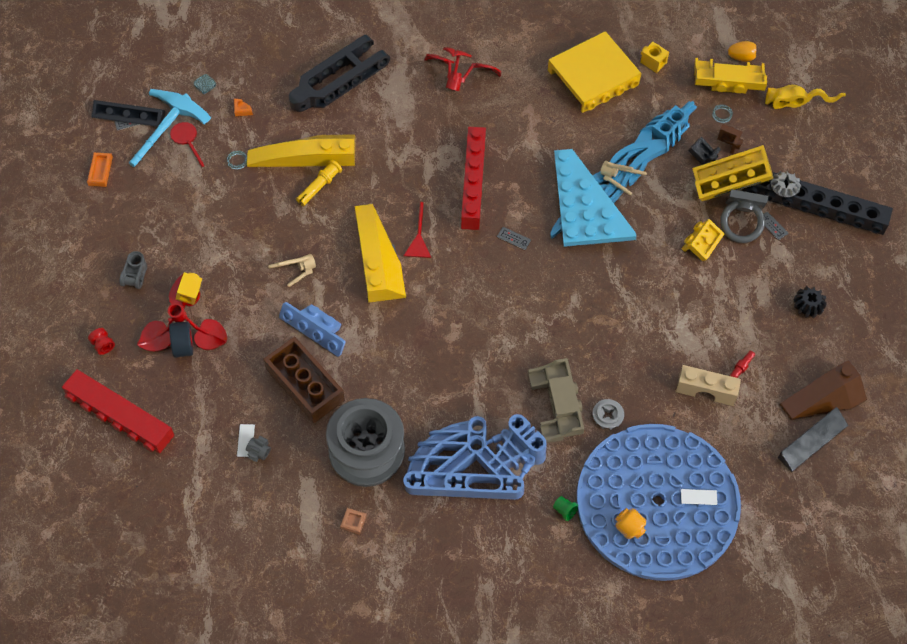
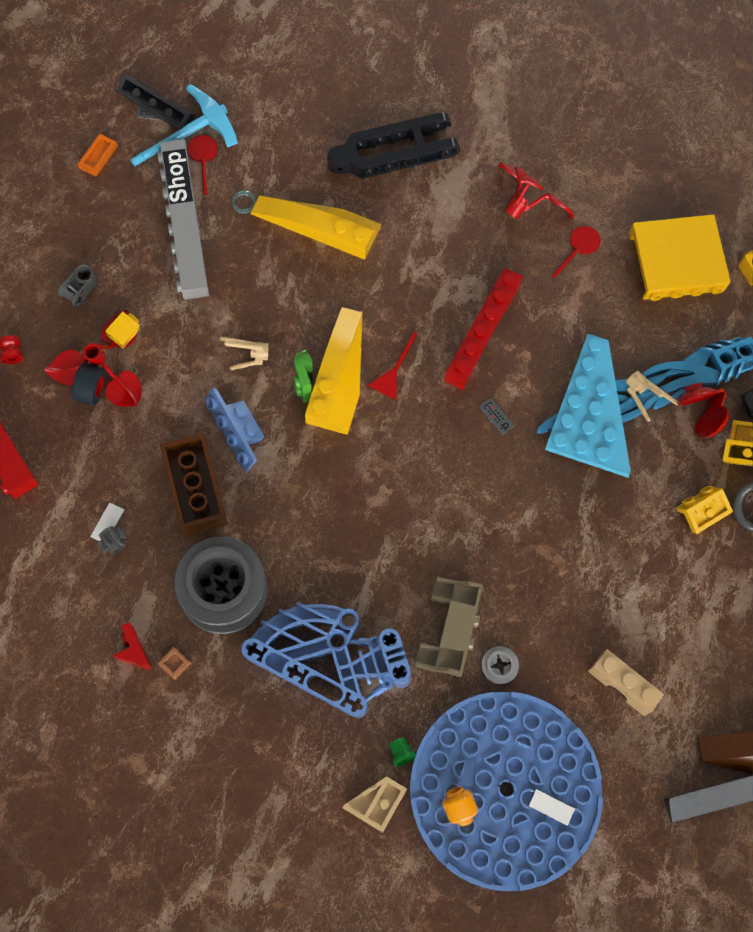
camera: 20 degrees right, 10 degrees up
clear light blue piece [194,74,216,94] -> none
orange tile [234,99,253,117] -> none
yellow pin [296,159,342,207] -> none
red bar [729,350,755,378] -> none
none -> red slope [113,622,152,670]
none -> light grey brick [157,139,209,300]
none -> bright green slope [293,349,313,403]
none -> tan wing [342,776,407,833]
none -> red piece [552,226,601,278]
none -> red animal [677,383,730,438]

